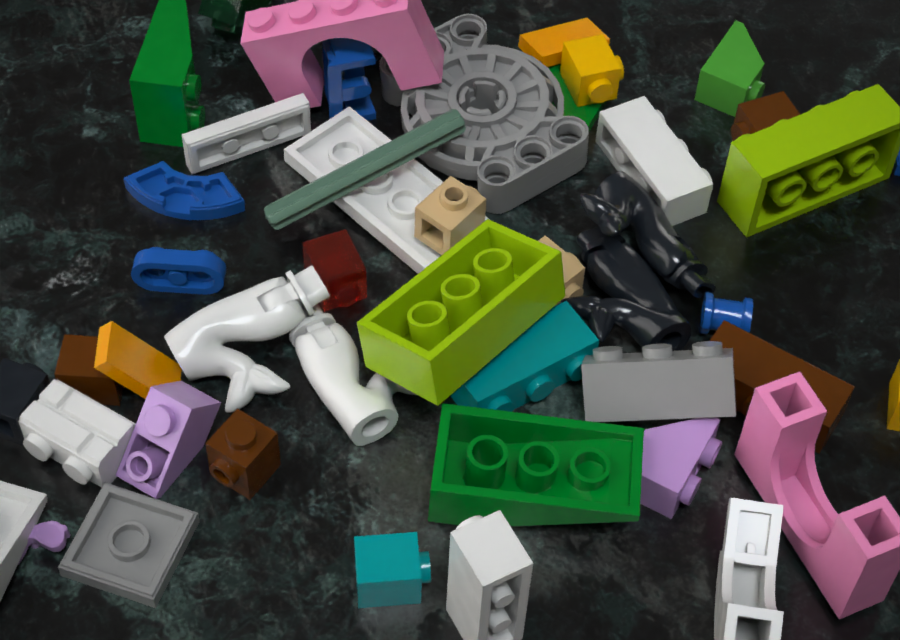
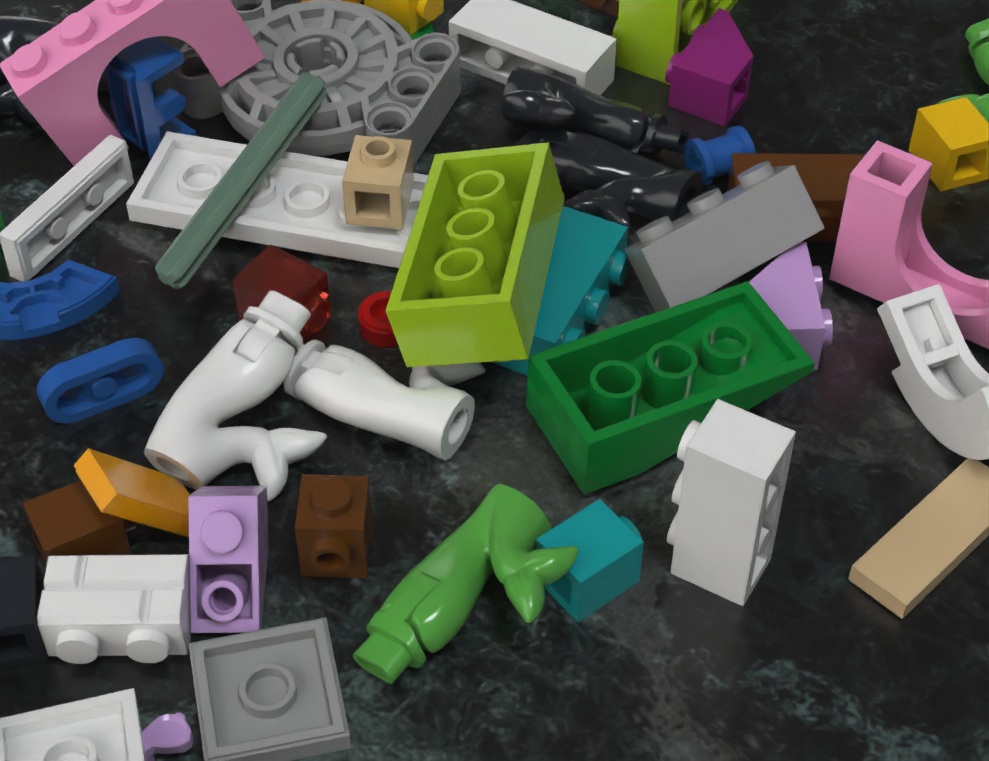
camera: 30 degrees left, 5 degrees down
none -> bright green piece [353,484,579,684]
none -> magenta slope [665,8,753,127]

